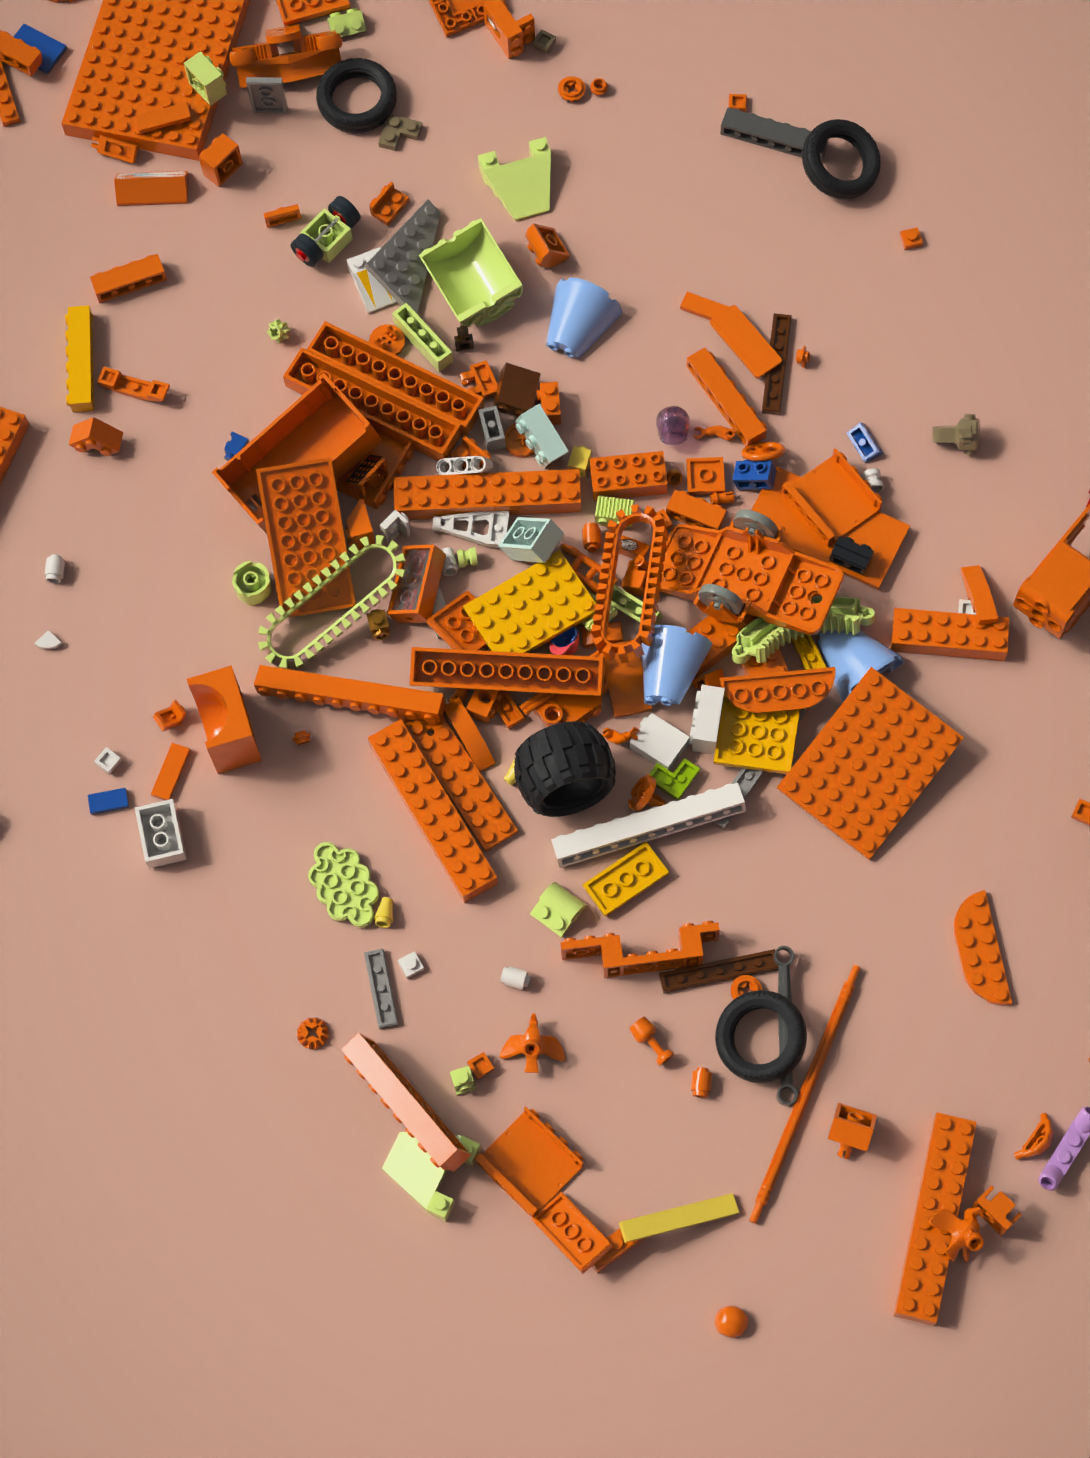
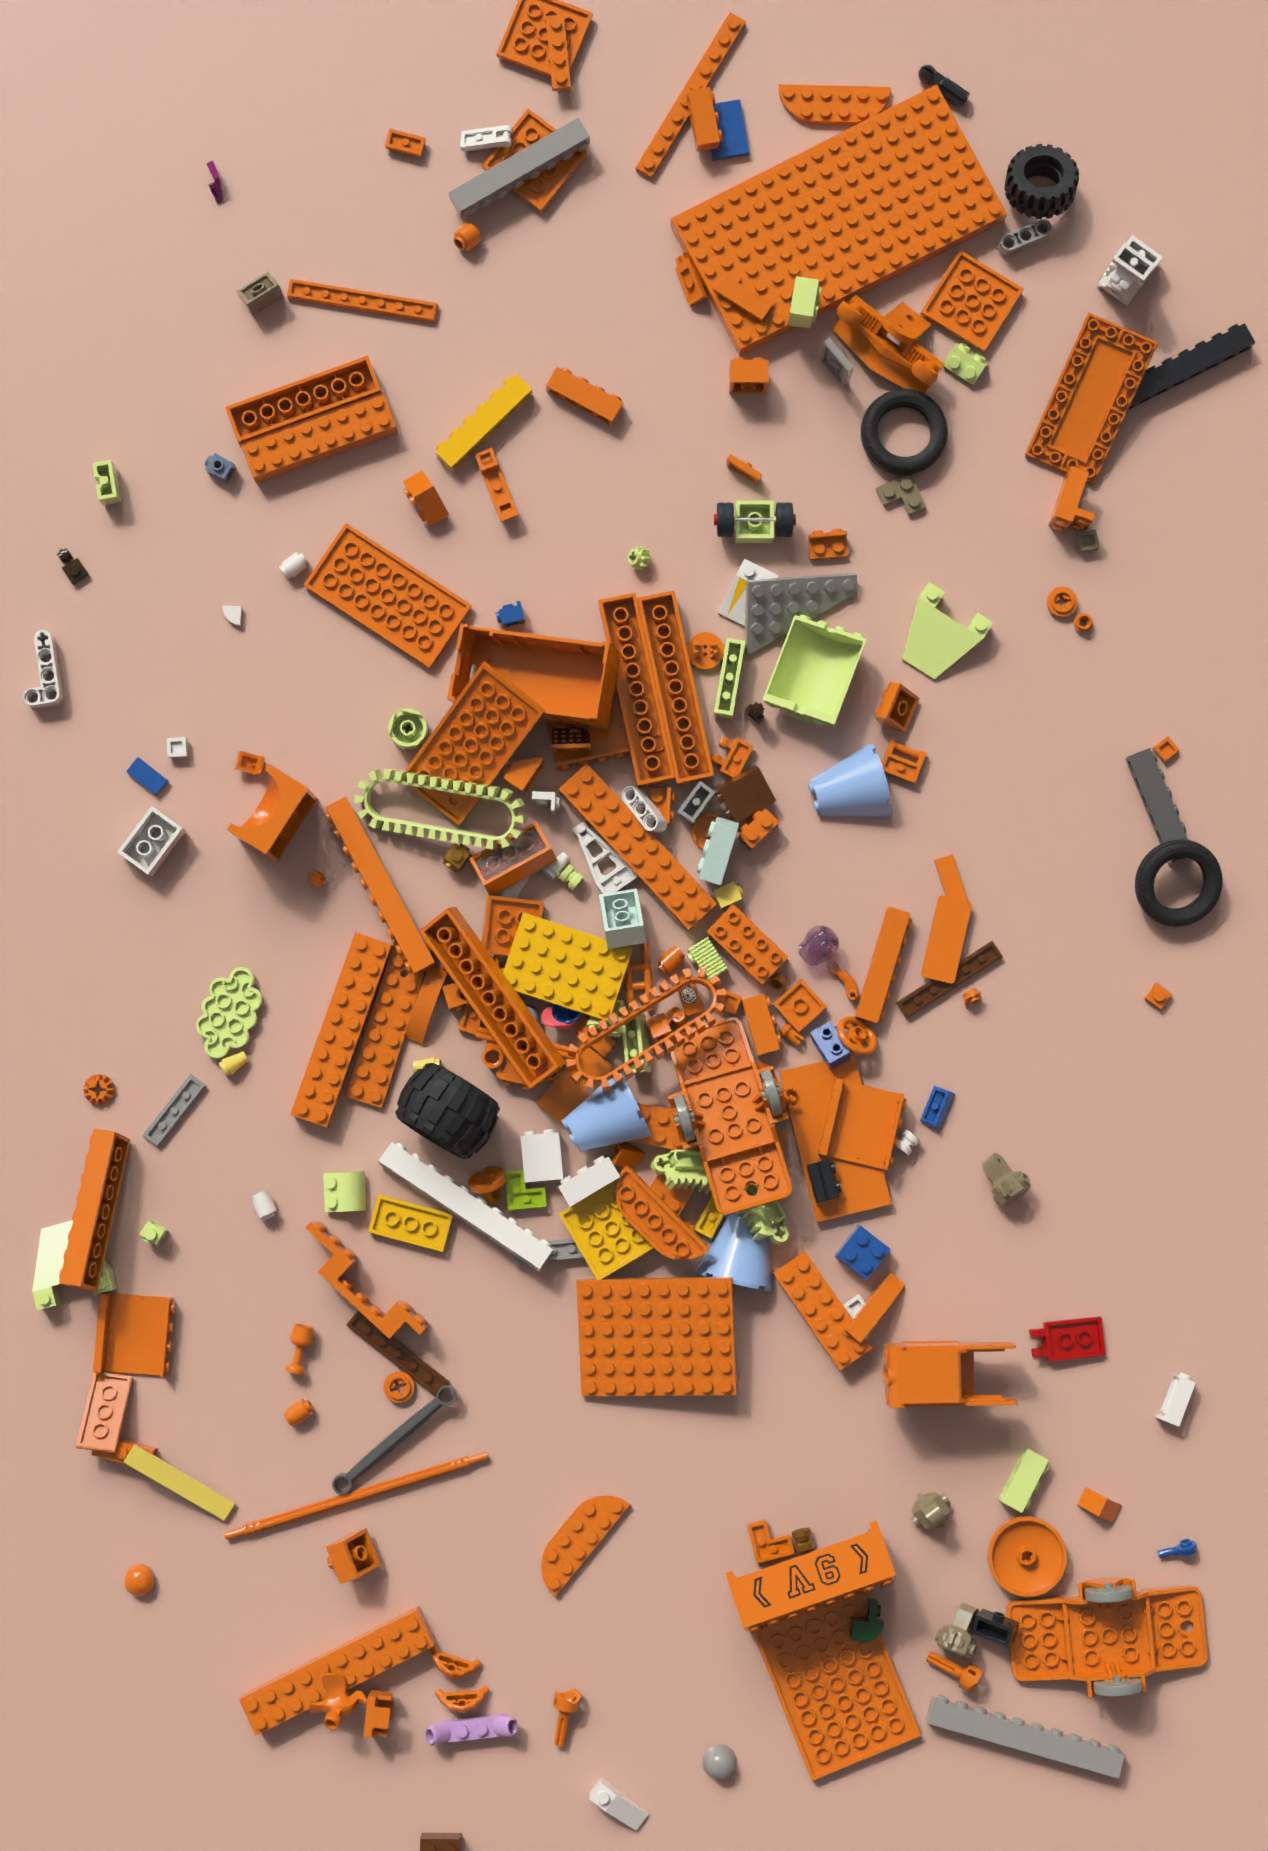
camera: 45 degrees right, 15 degrees up
orange slope [114,171,188,206] -> none
orange tile [151,743,191,800] -> none
white plate [397,951,424,979] -> none
orange plate [467,1052,494,1080] -> none
orange animal [499,1013,565,1073] -> none
orange arm [602,727,640,745] -> none
black tyre [715,990,807,1083] -> none
none -> orange plate [304,523,472,669]
none -> orange piece [429,1645,481,1678]
none -> blue brick [835,1224,891,1280]
none -> orange plate [882,739,927,784]

